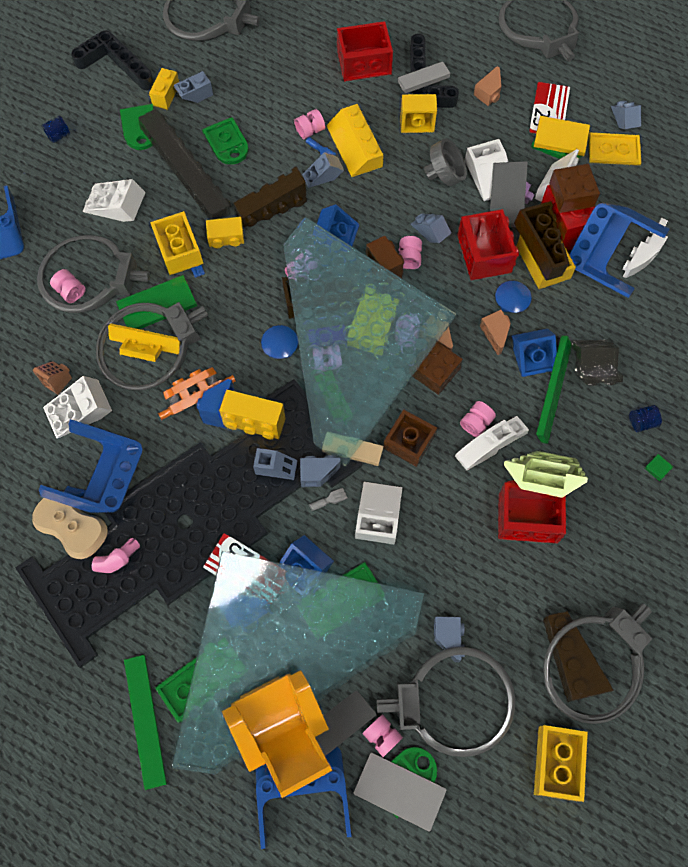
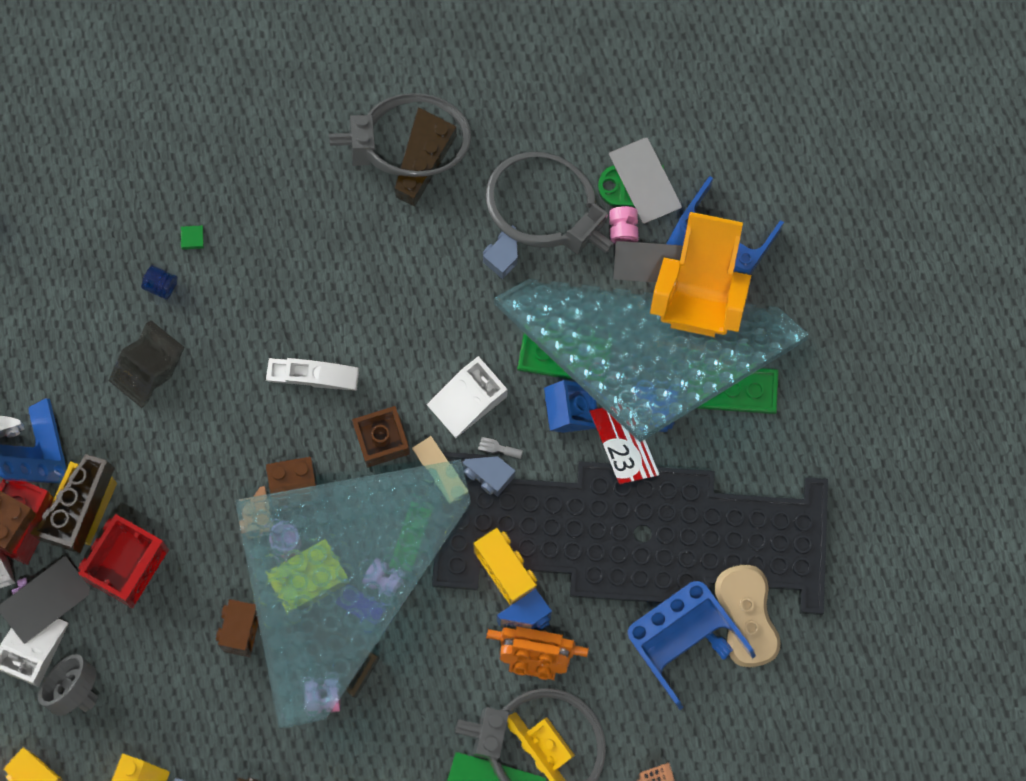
camera: 140 degrees left, 5 degrees up
white slope [43,376,112,439] -> none
bright pink arm [92,538,140,573] -> none
green tile [124,655,167,790] -> none
sand blue slope [253,448,297,480] -> none
blue dish [261,325,298,359] -> none
blue slope [312,204,359,253] -> none
bright pink wheel [399,236,422,269] -> none
sand blue slope [411,213,451,243] -> none
bright pink wheel [460,401,496,437] -> none
nougat slope [480,310,510,355] -> none
blue dish [495,281,531,313] -> none
red container [498,480,566,544] -> none
yellowish green wedge [504,451,588,497] -> none
blue slope [512,329,557,377] -> none
yellow brick [534,725,588,802] -> none
green tile [536,336,572,444] -> none

